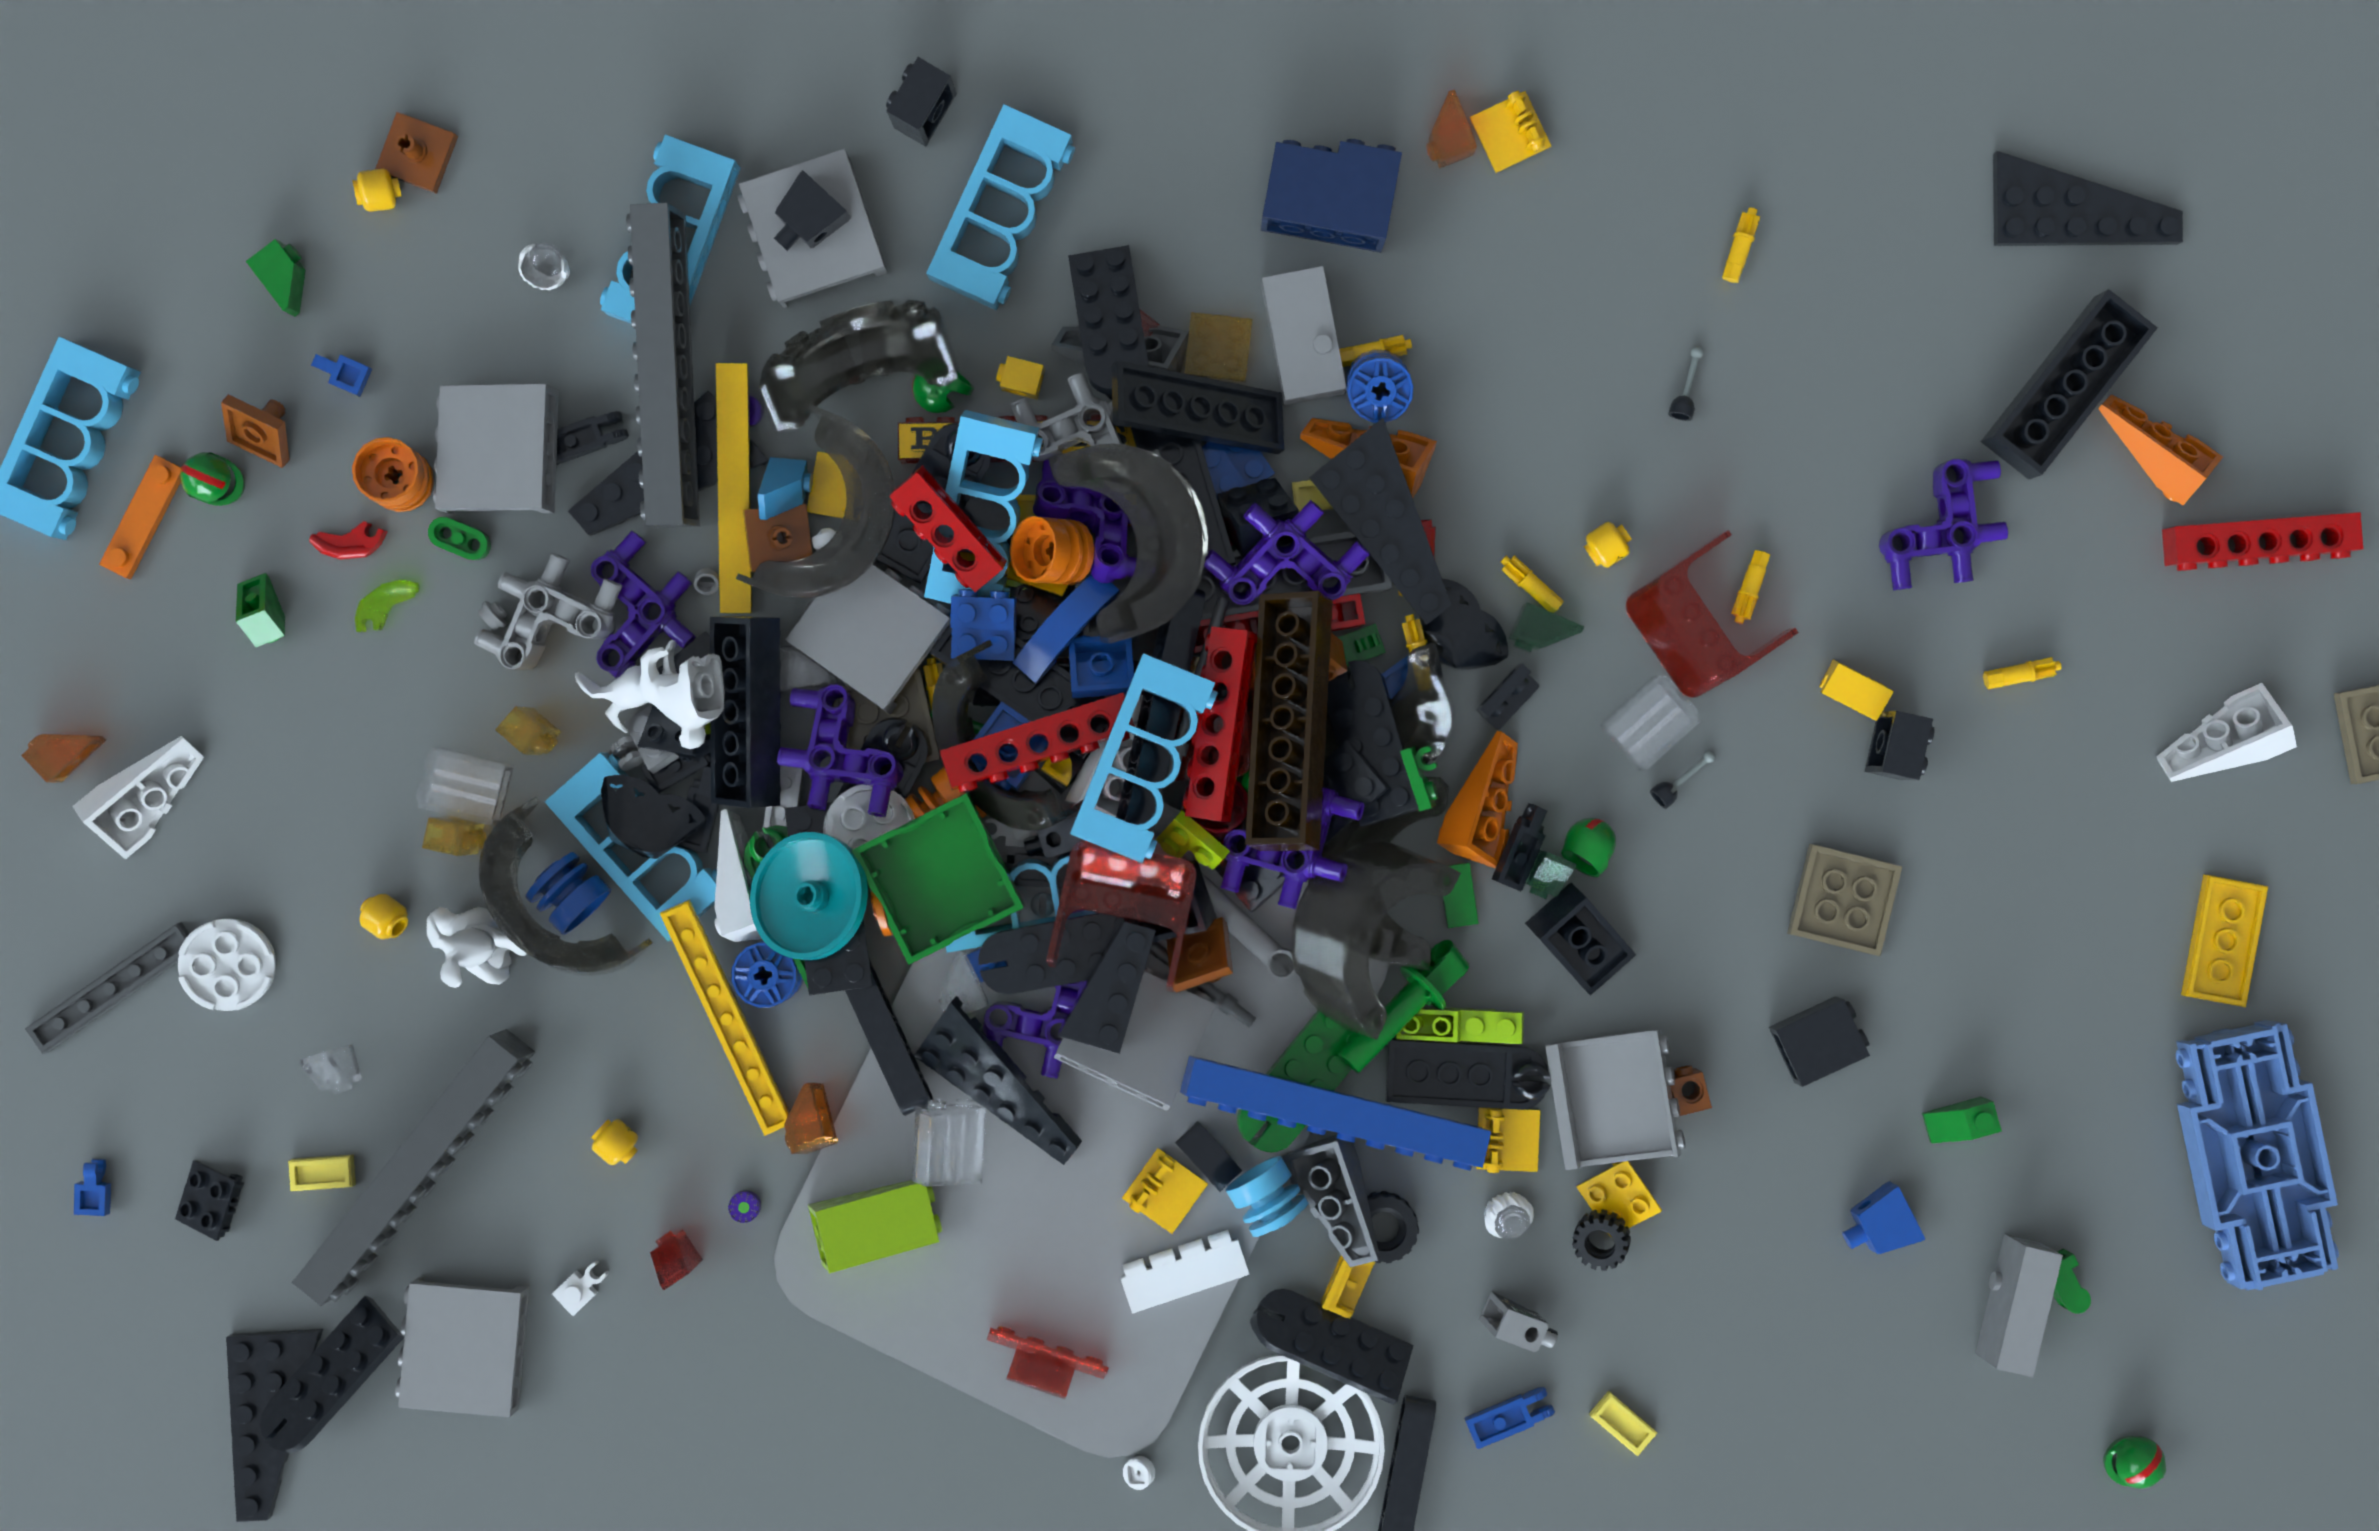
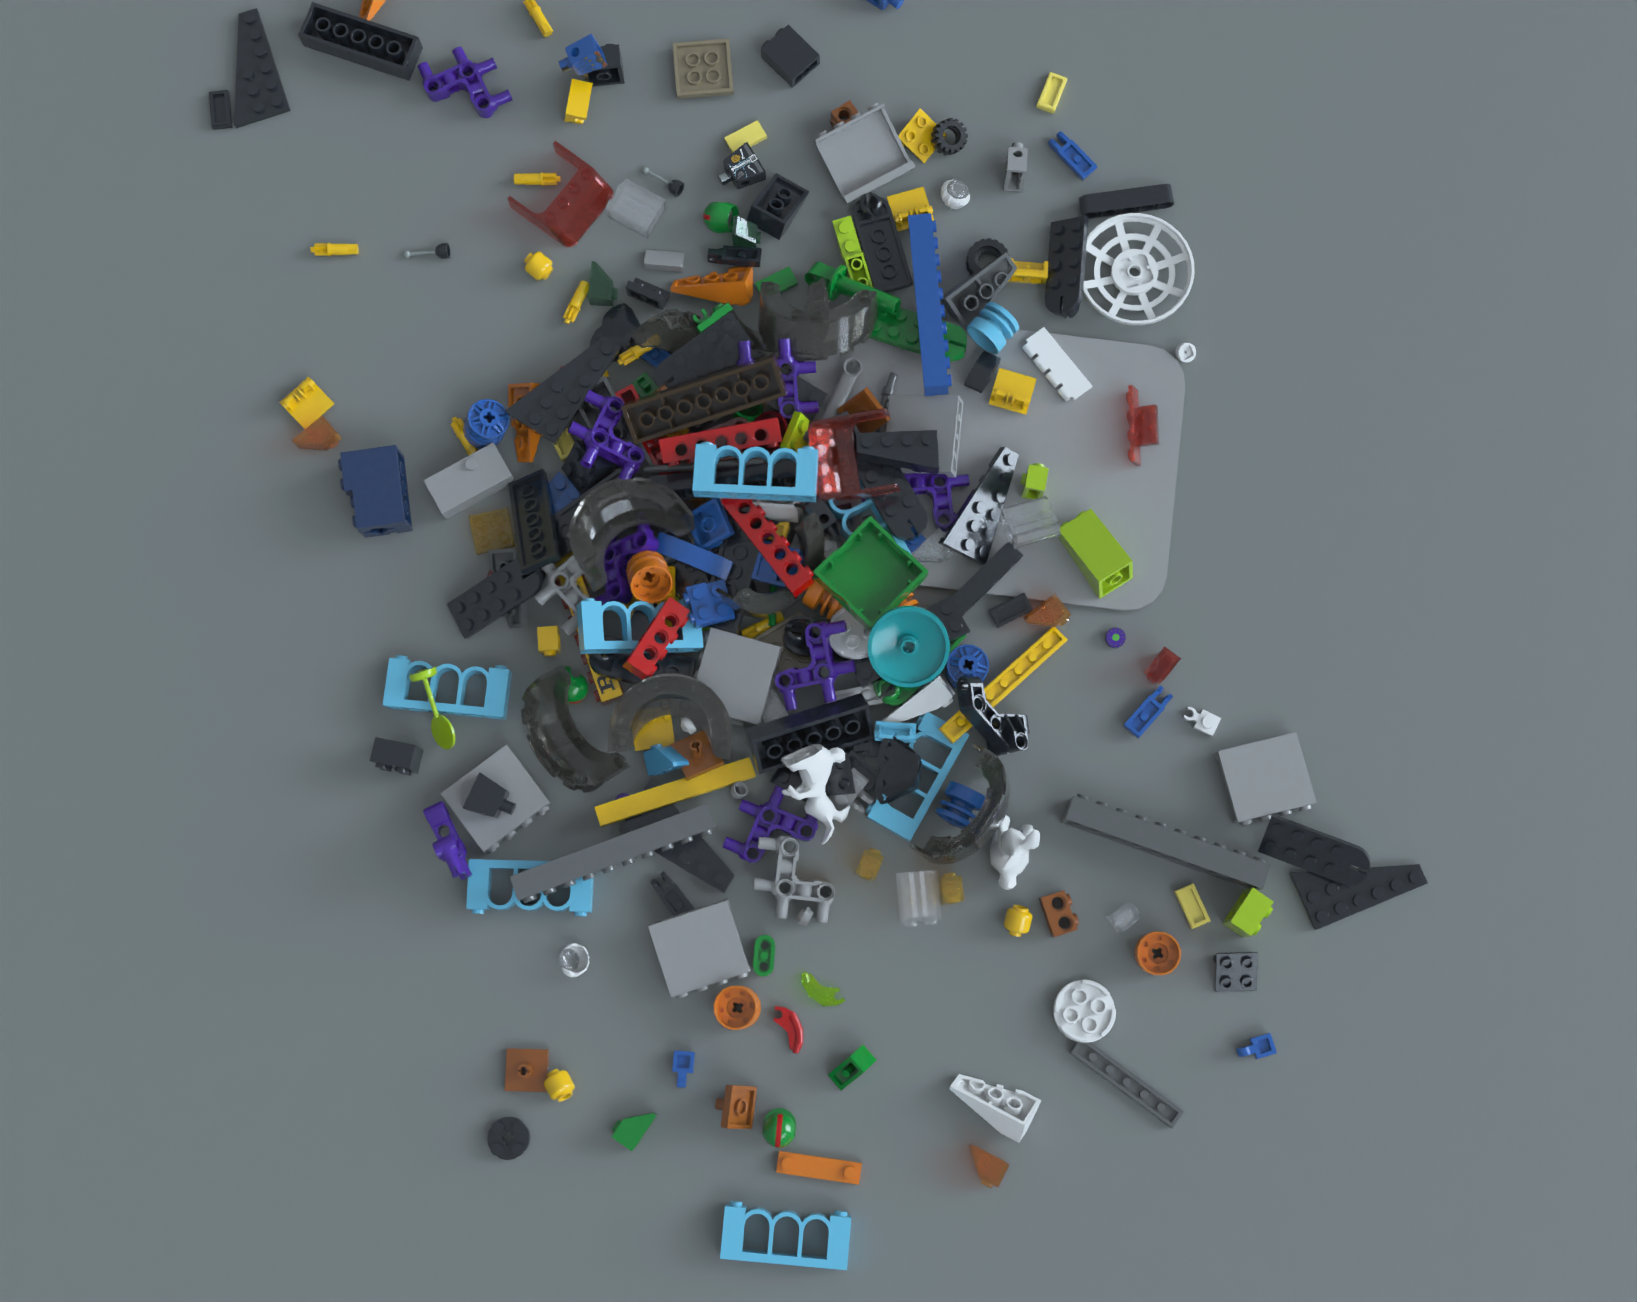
camera: 110 degrees left, 10 degrees down
yellow head [591,1119,638,1165] -> none
none -> black tile [209,90,233,130]
none -> lime piece [409,667,455,750]
none -> dark purple pin [423,800,473,881]
none -> black plate [487,1116,530,1160]
none -> blue torso [558,33,608,75]
none -> light grey slope [644,250,685,272]
none -> black torso [718,142,766,189]
none -> light yellow tile [724,120,767,153]
none -> medium azure hinge [874,721,916,743]
none -> black connector [956,676,1030,757]
none -> black tile [988,592,1033,628]
none -> lime brick [1020,463,1049,501]
none -> dark orange brick [1039,890,1079,938]
none -> blue hinge [1123,685,1173,739]
none -> orange wheel [1135,932,1181,975]
none -> lime brick [1222,887,1274,938]

